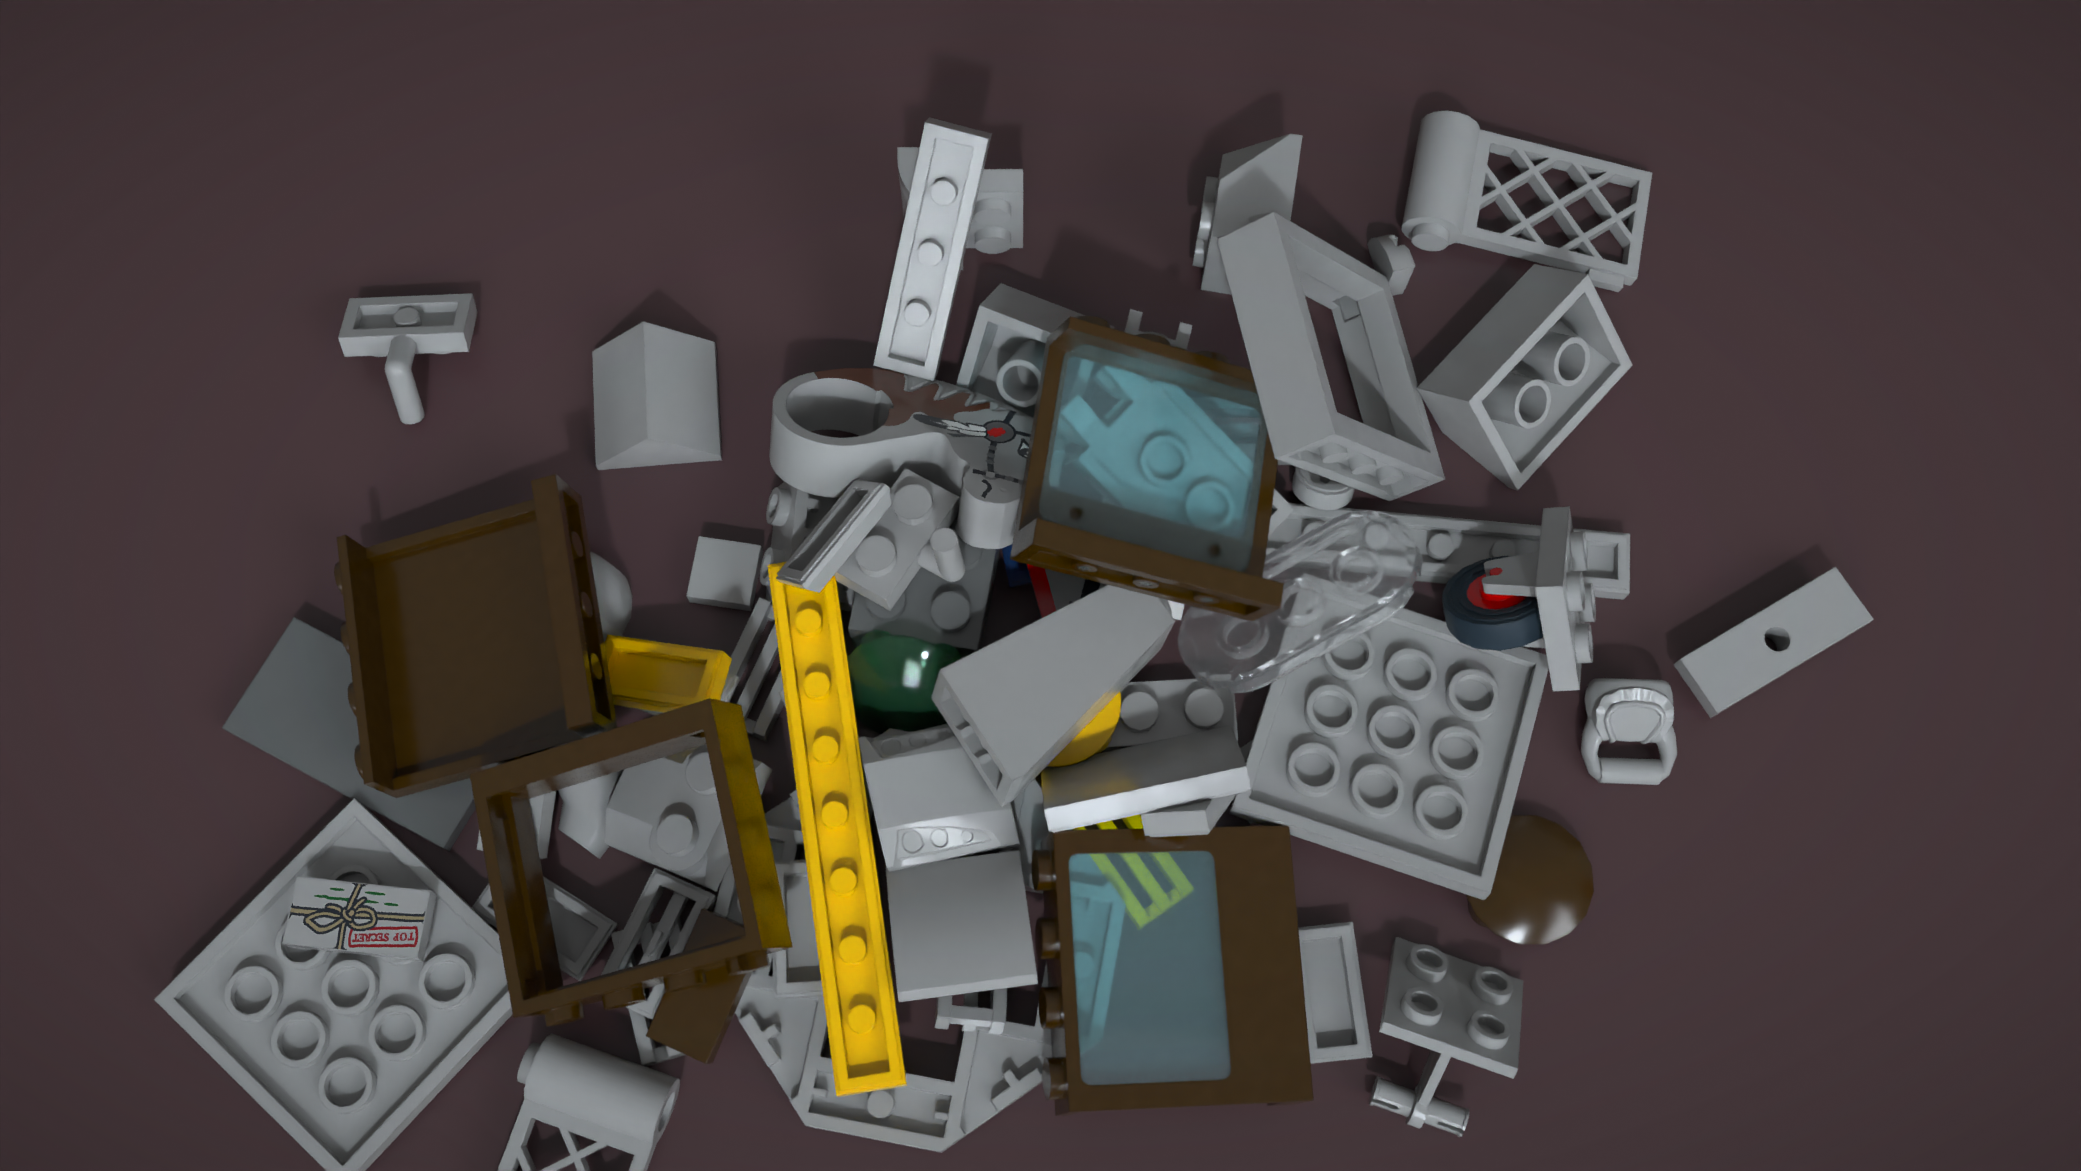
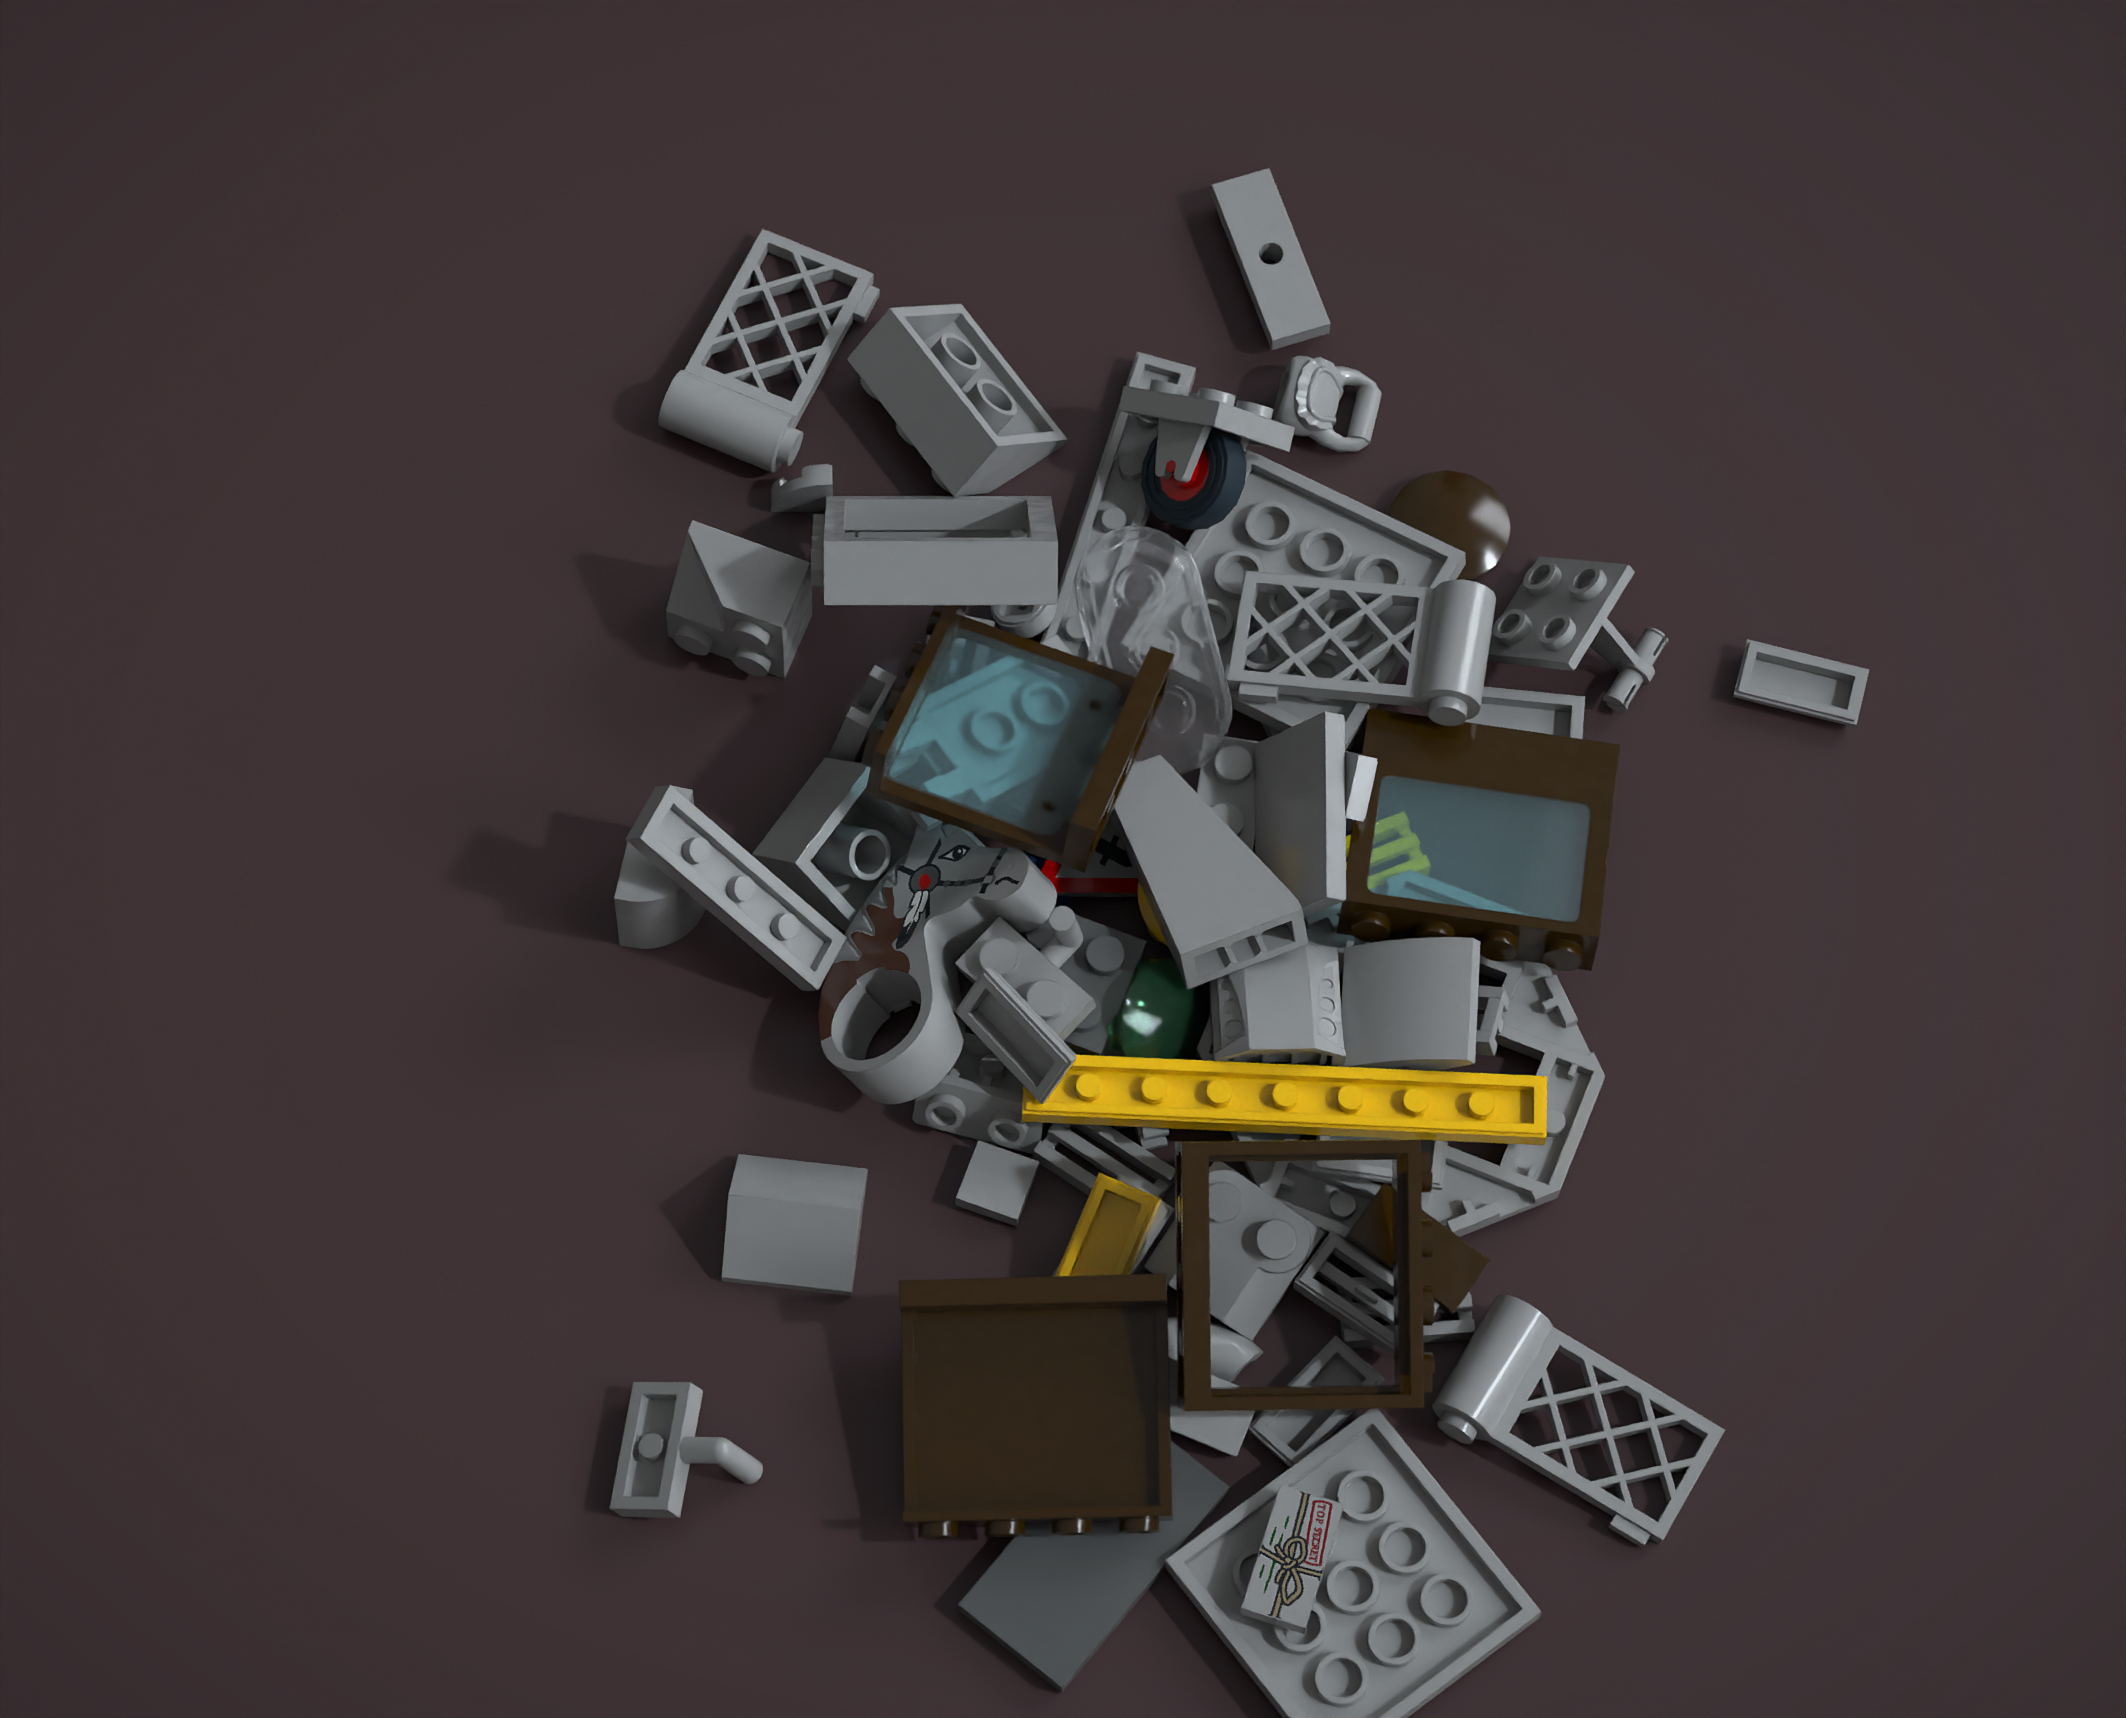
camera: 80 degrees left, 5 degrees down
none -> light grey piece [1227,571,1496,726]

